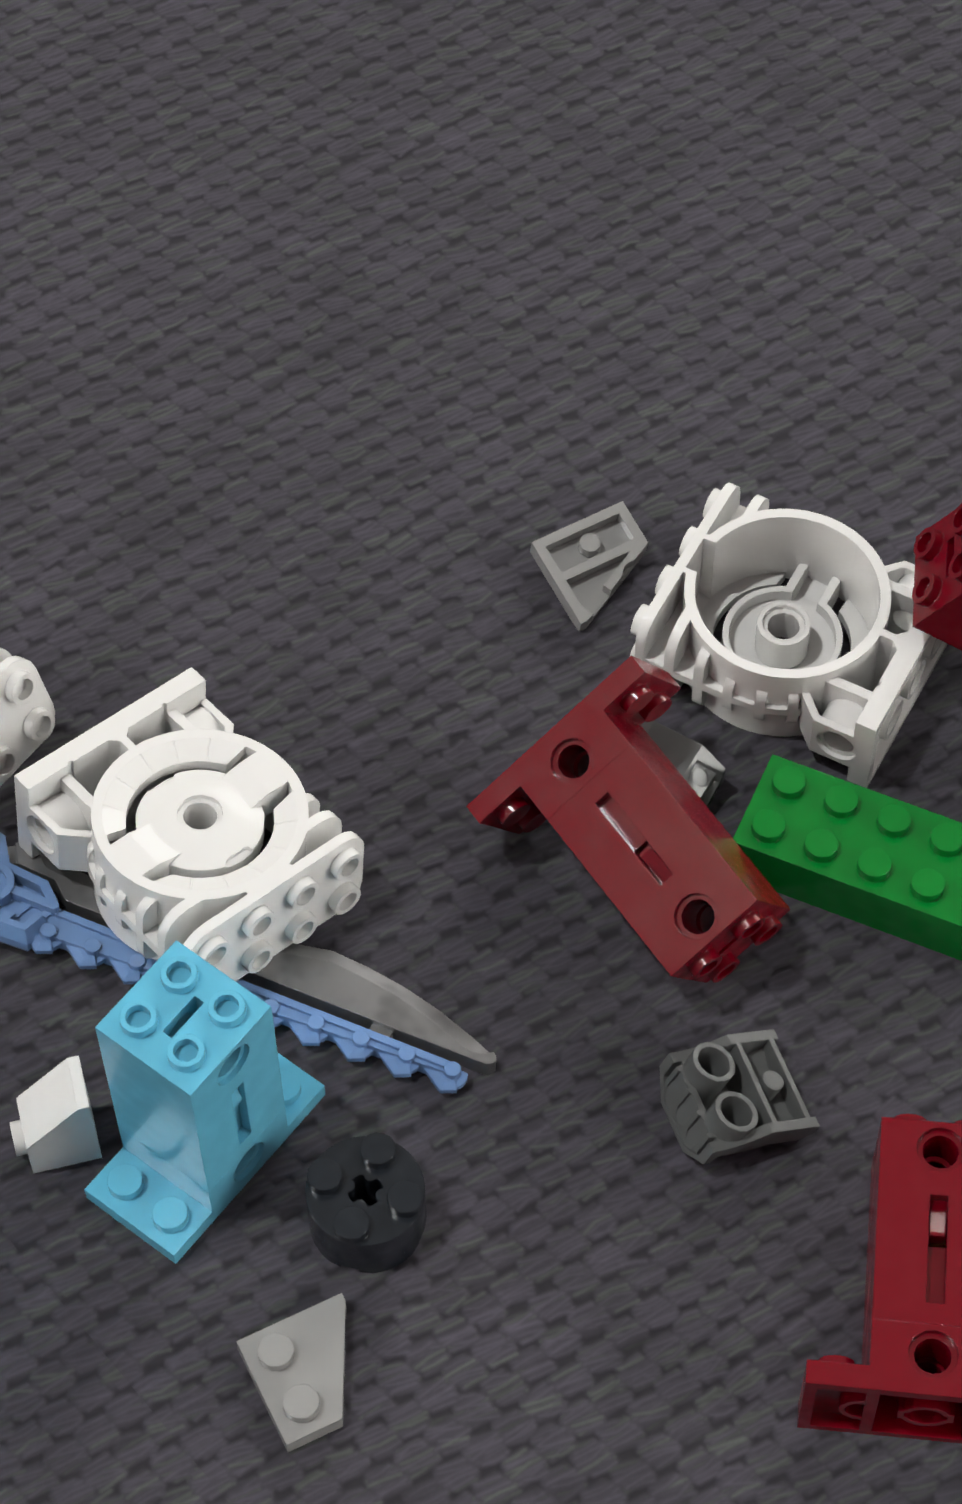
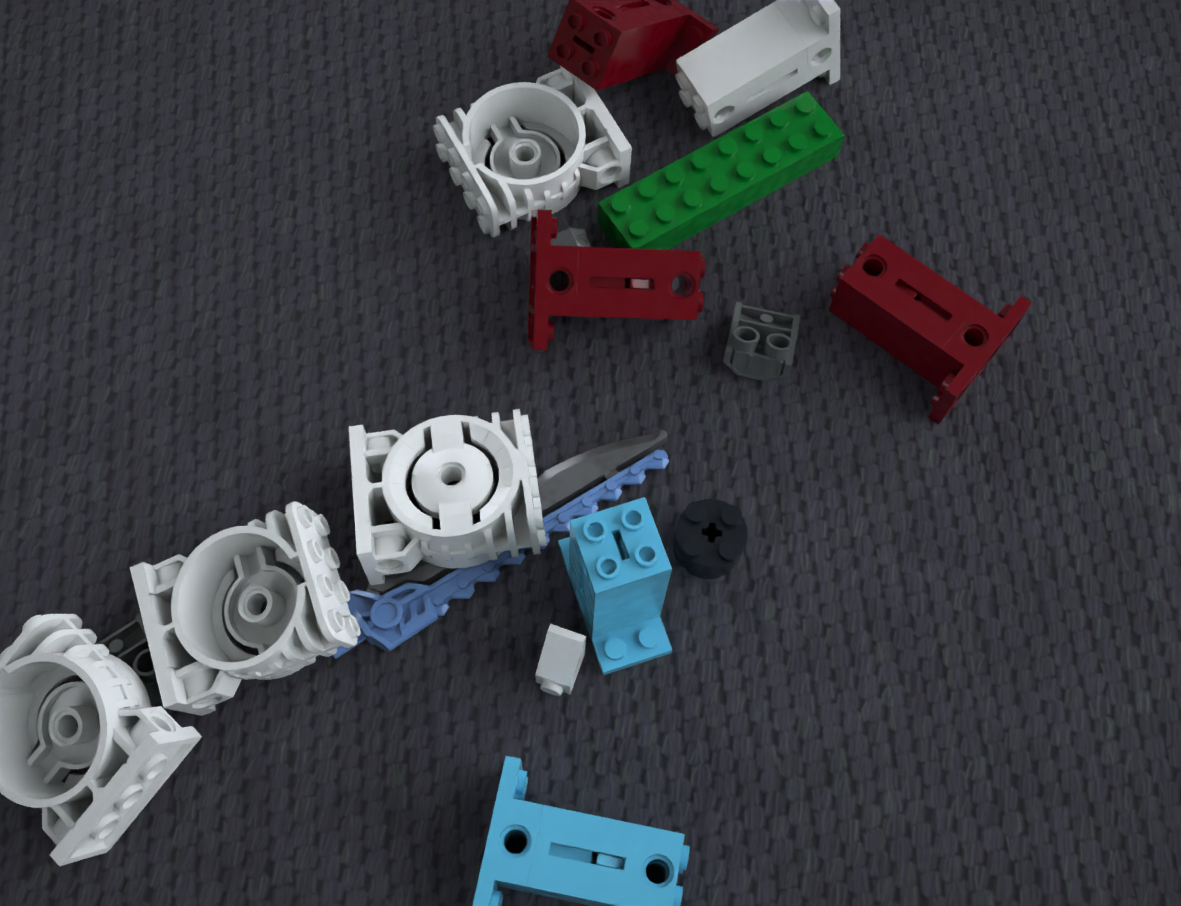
camera: 60 degrees left, 10 degrees up
light grey wing [236,1293,347,1452] -> none
light grey wing [530,501,648,632] -> none

